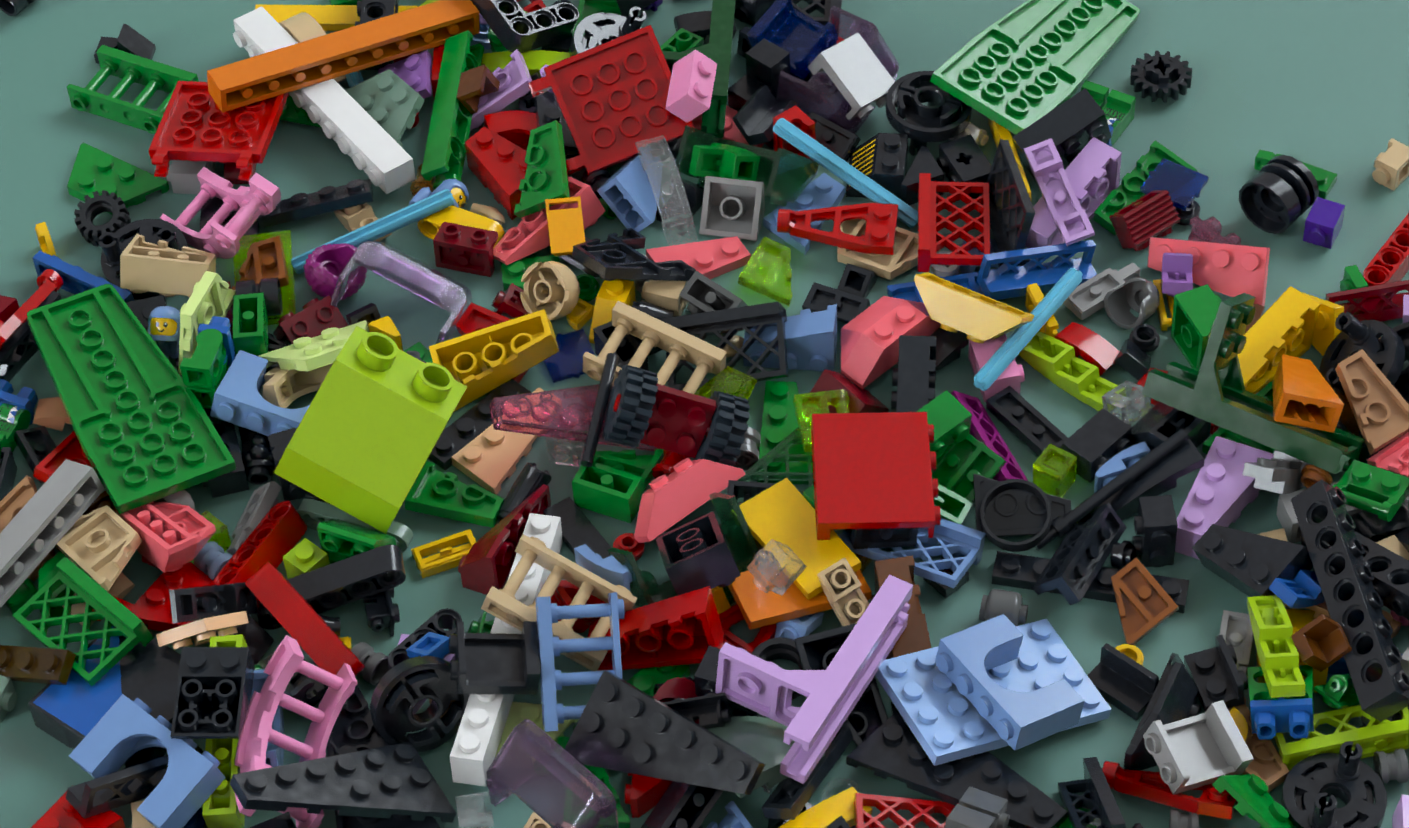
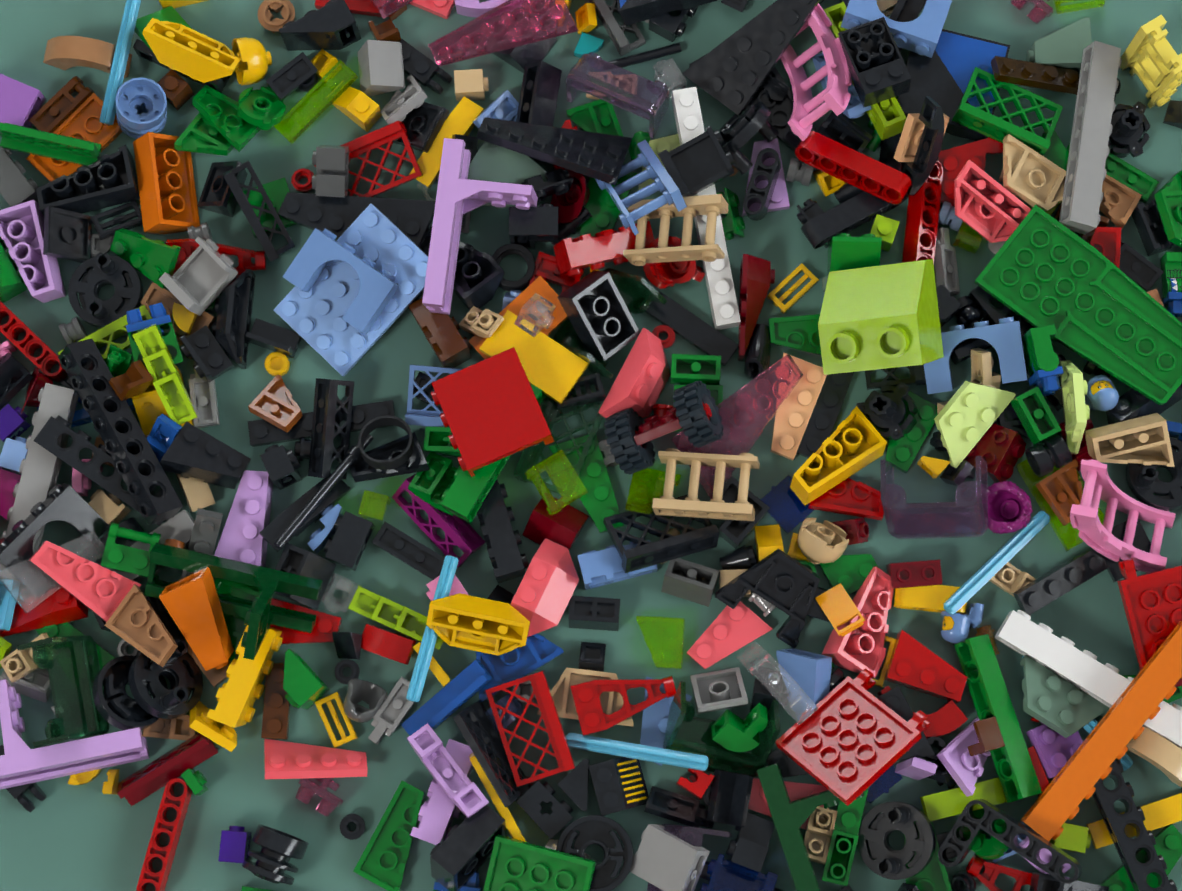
camera: 160 degrees right, 30 degrees up
blue plate [406,632,449,659] -> none
tan arm [470,203,505,226] -> none
green wing [514,120,570,218] -> none
medium blue slope [574,544,632,591] -> none
black bar [580,353,619,467] -> none
bright pink brick [665,49,717,123] -> none
dark grey head [979,589,1028,626] -> none
dark red brick [1109,190,1180,251] -> none
clear blue piece [1140,158,1209,210] -> none
medium lavender bracket [1161,253,1193,297] -> none

